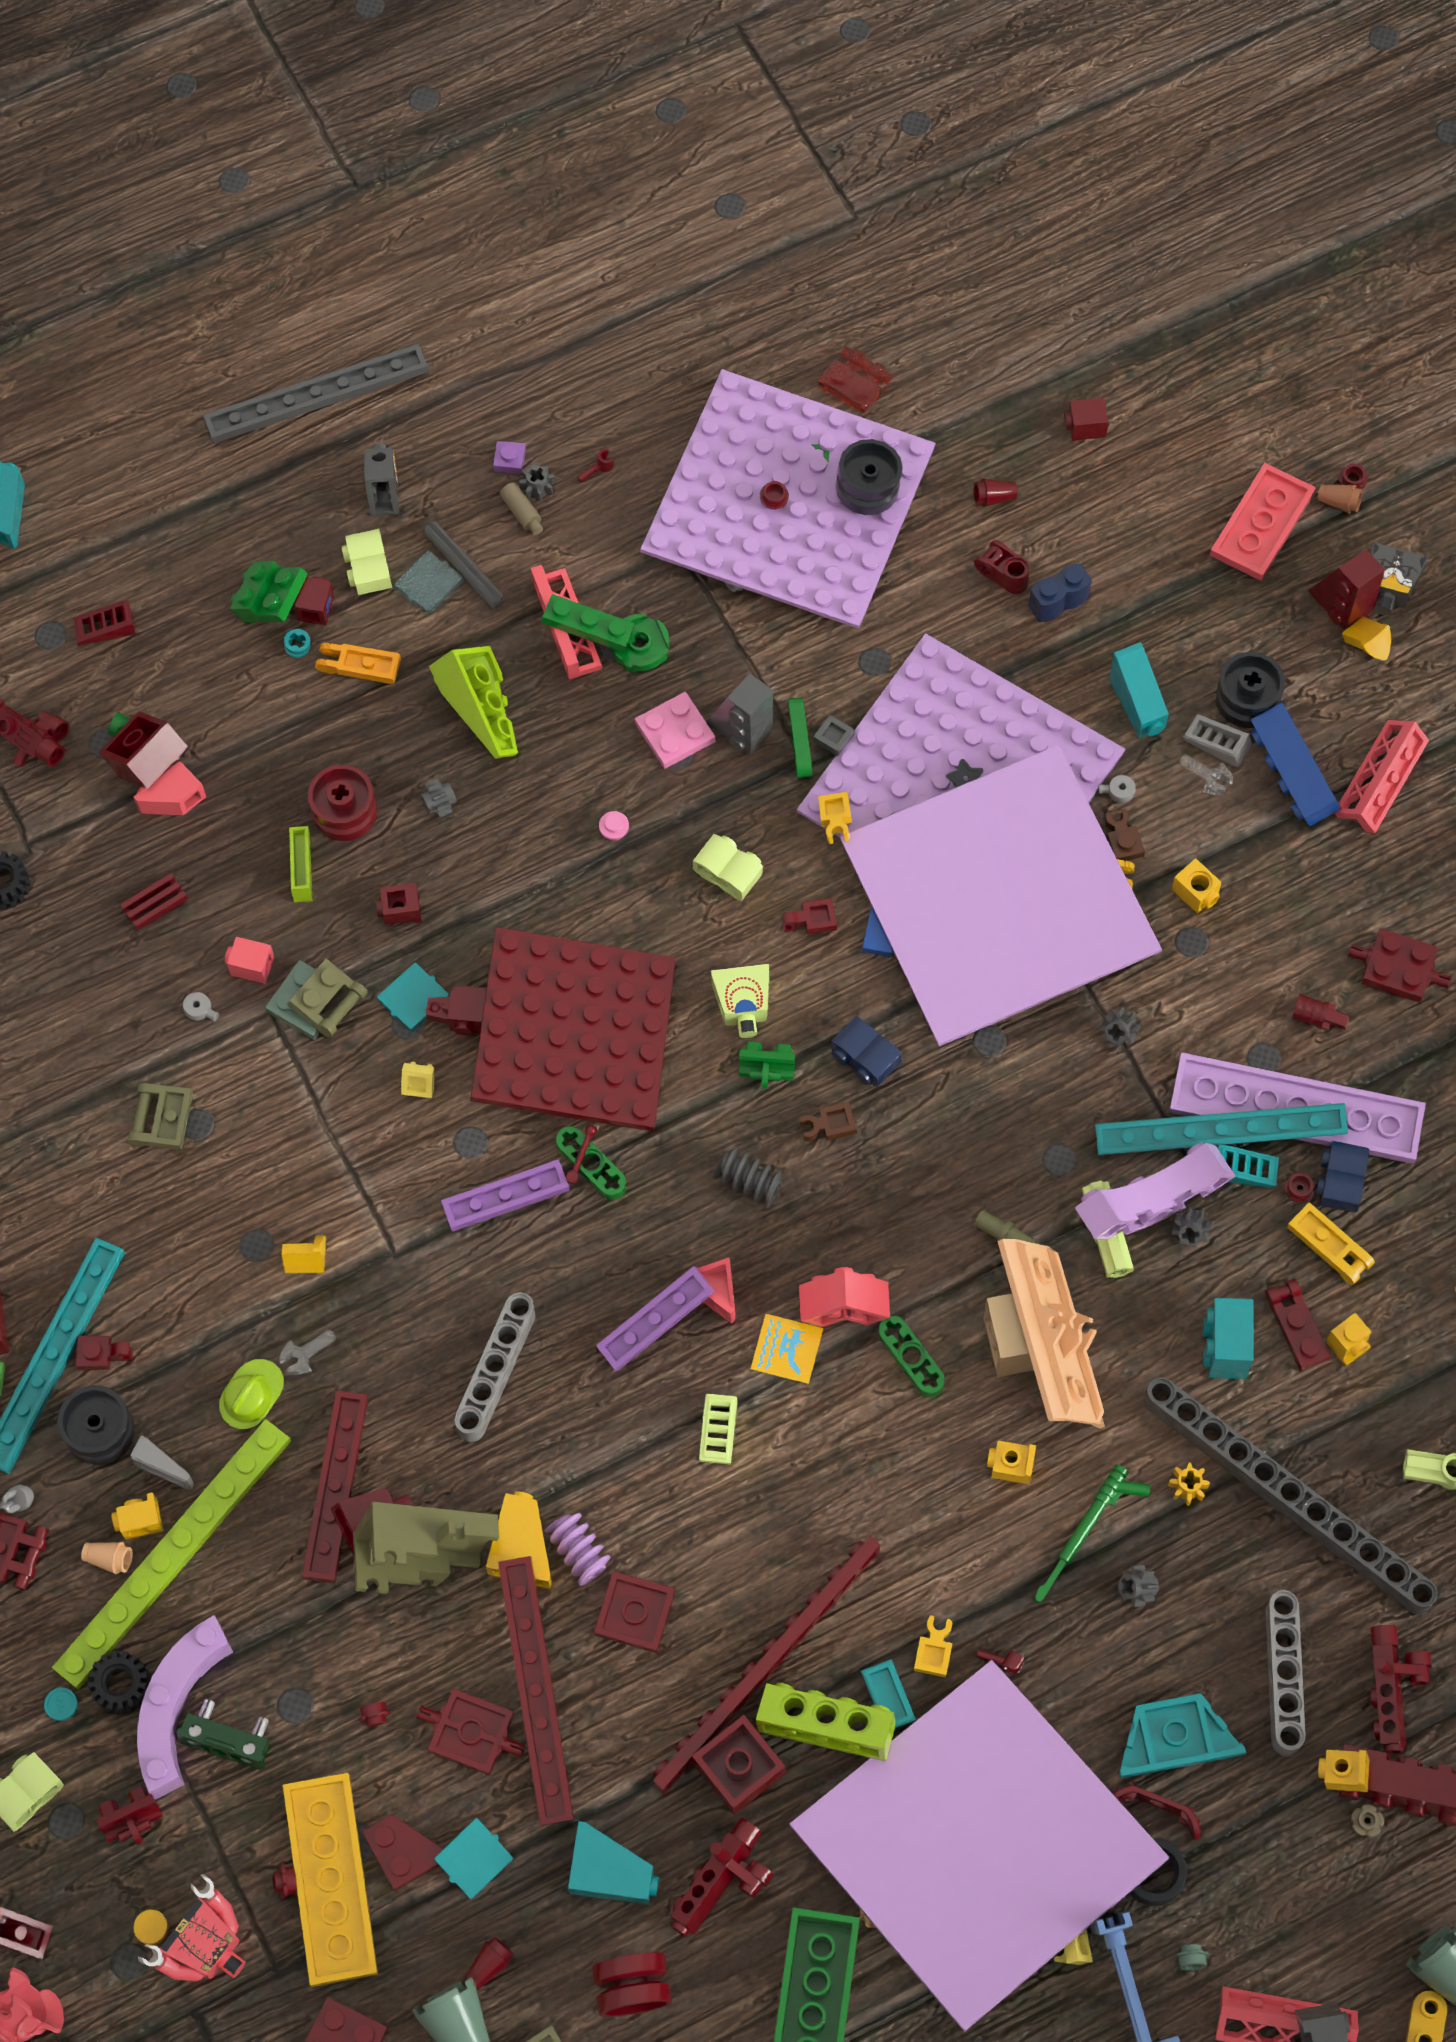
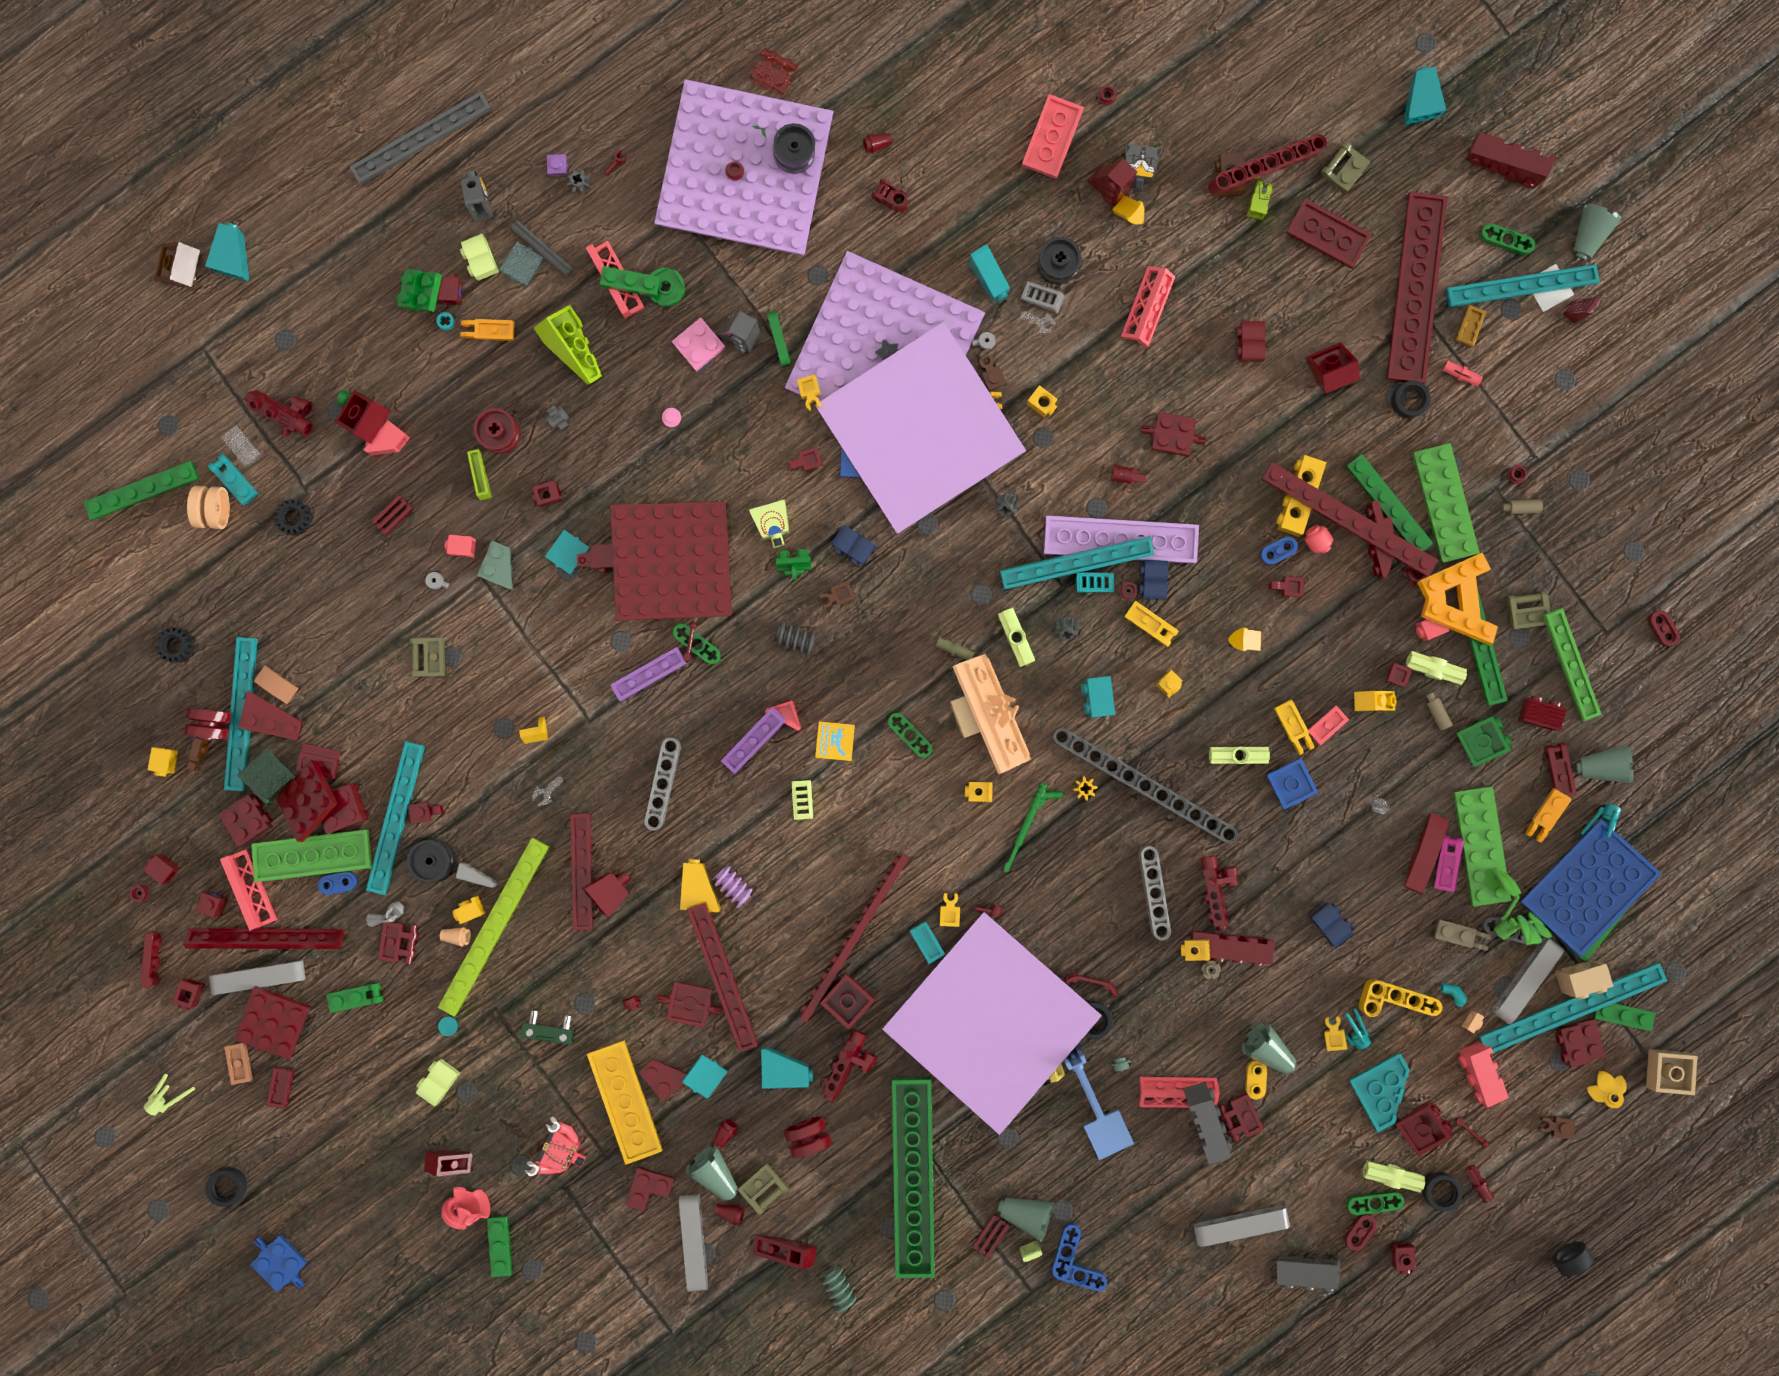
camera: 15 degrees left, 20 degrees up
dark red slope [73,600,136,646] -> none
black tyre [88,1651,150,1715] -> none
dark red hips [96,1785,164,1845] -> none
yellow tile [133,1910,169,1945] -> none
lavender brick [137,1615,233,1800] -> none
lime piece [219,1359,284,1429] -> none
dark red plate [272,1863,296,1900] -> none
olive plate [287,958,368,1038] -> none
olive piece [353,1502,499,1594] -> none
light yellow tile [401,1062,434,1098] -> none
dark tan cylinder [500,482,543,535] -> none
dark red plate [594,1571,675,1653] -> none
yellowish green brick [693,834,763,901] -> none
lime brick [756,1683,896,1761] -> none
coral brick [799,1267,890,1327] -> none
dark grey plate [813,715,854,756] -> none
dark blue brick [1029,564,1092,622] -> none
dark red brick [1064,398,1108,441] -> none
lavender brick [1075,1143,1235,1239] -> none
dark grey gear [1118,1565,1159,1607] -> none
teal wing [1119,1693,1246,1778] -> none
blue brick [1251,702,1341,826] -> none
dark red plate [1265,1279,1331,1372] -> none
nougat cone [1318,484,1363,513] -> none

